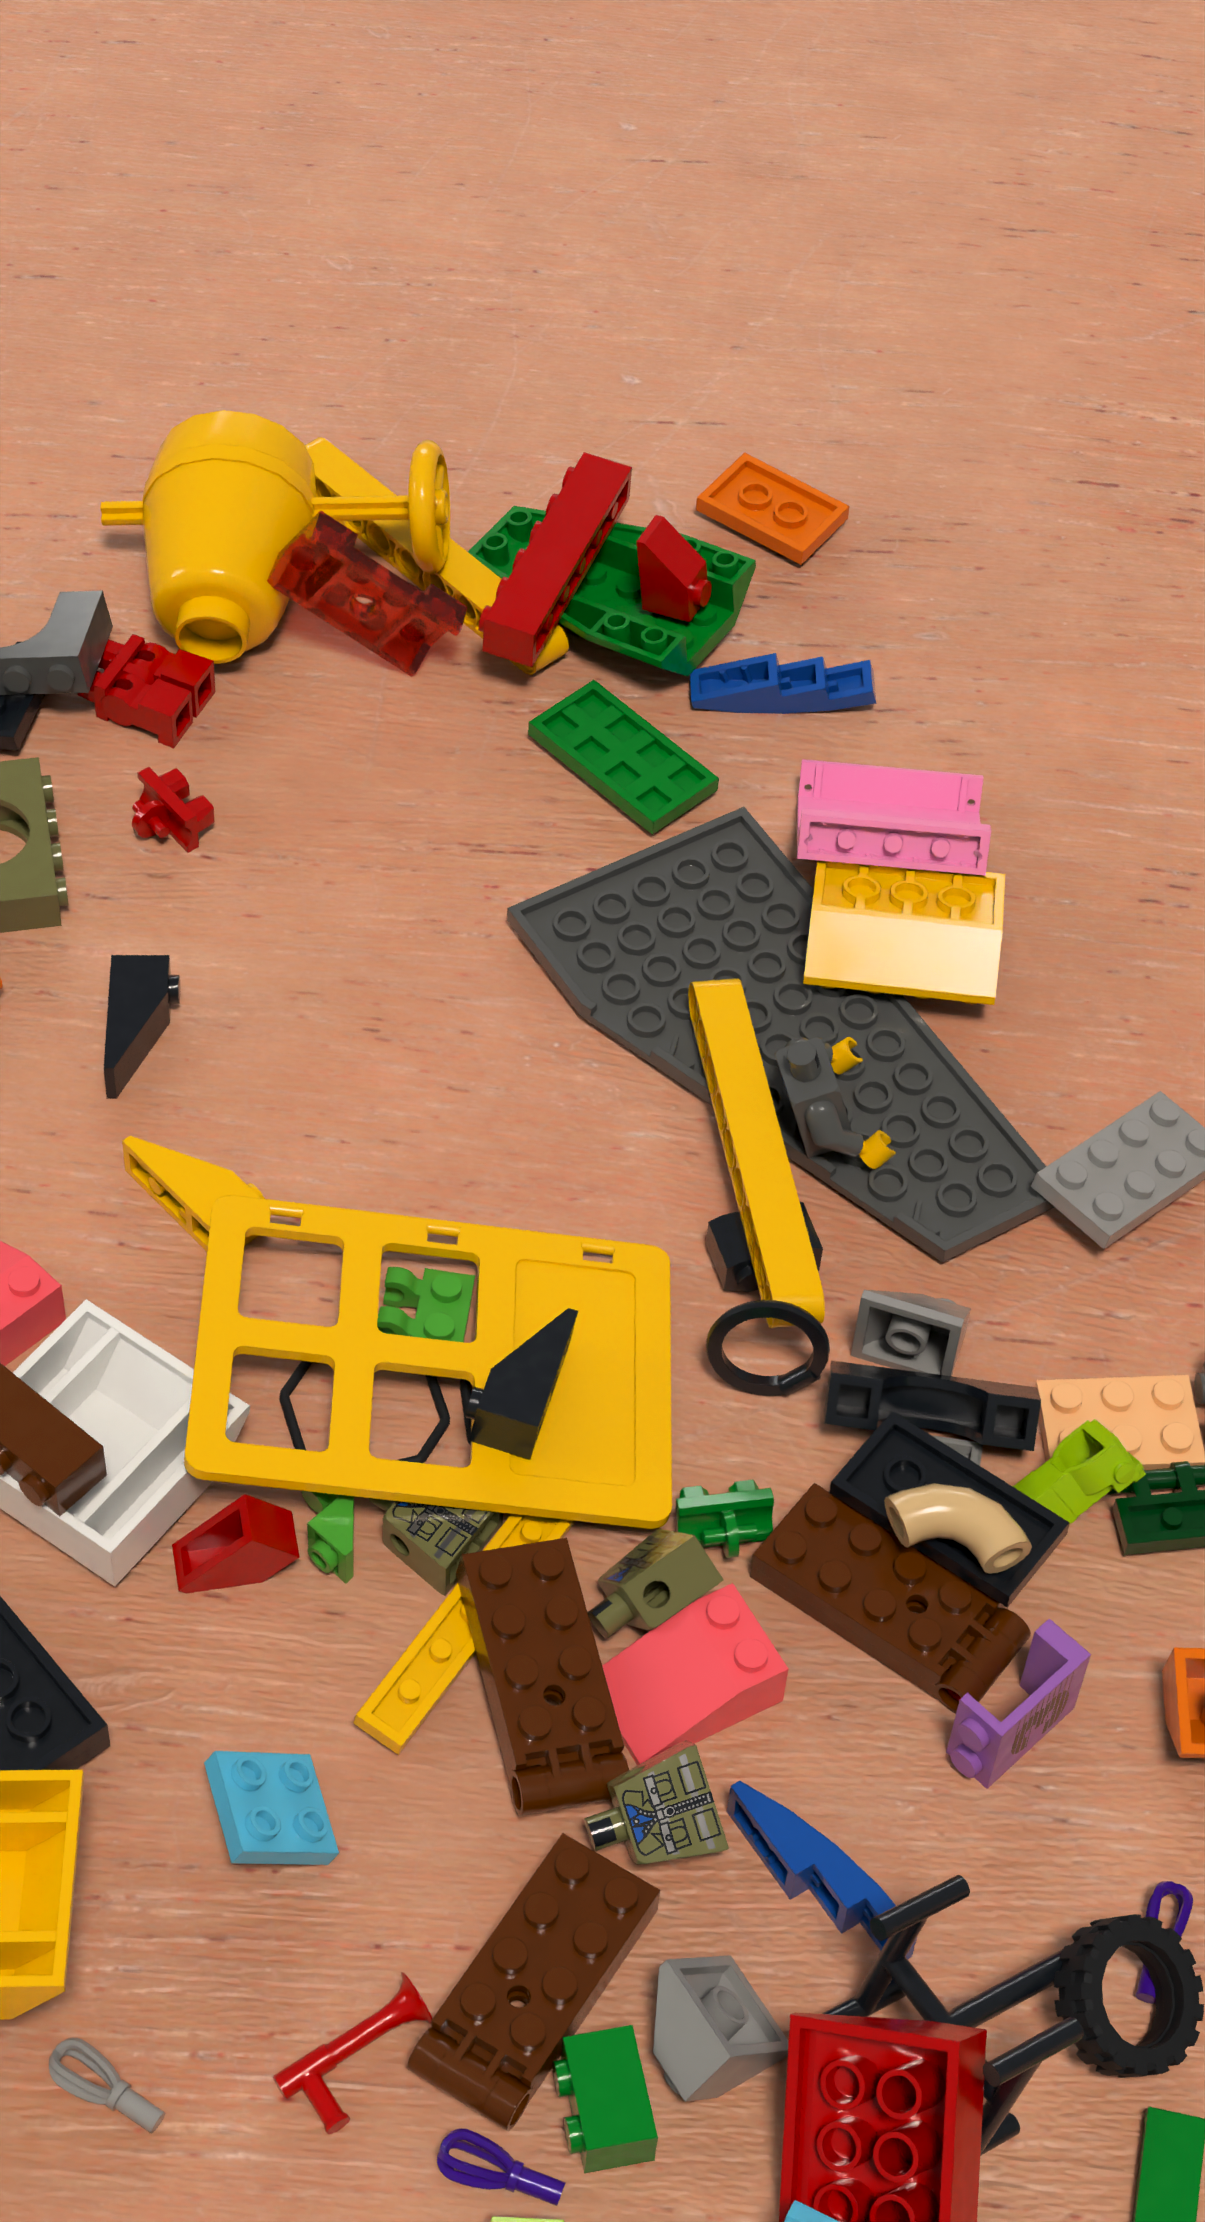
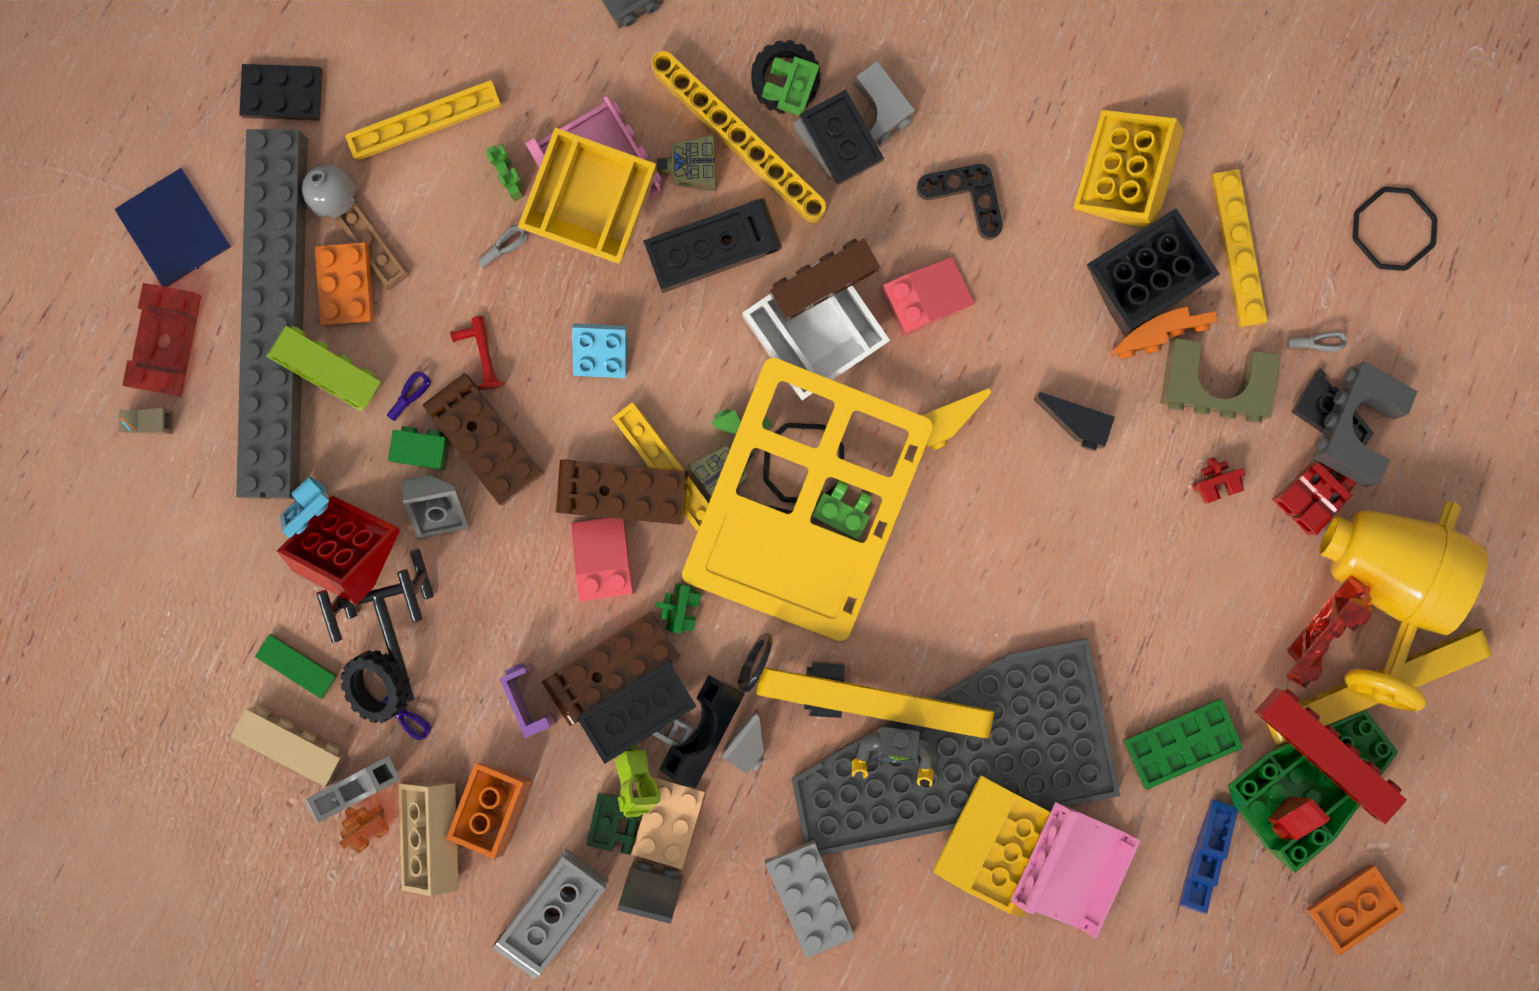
camera: 115 degrees right, 35 degrees up
red slope [172,1494,300,1594] -> none
black slope [465,1308,578,1460] -> none
olive torso [584,1740,729,1864] -> none
olive torso [588,1528,724,1638] -> none
blue slope [727,1781,917,1959] -> none
tan cylinder [884,1483,1032,1574] -> none

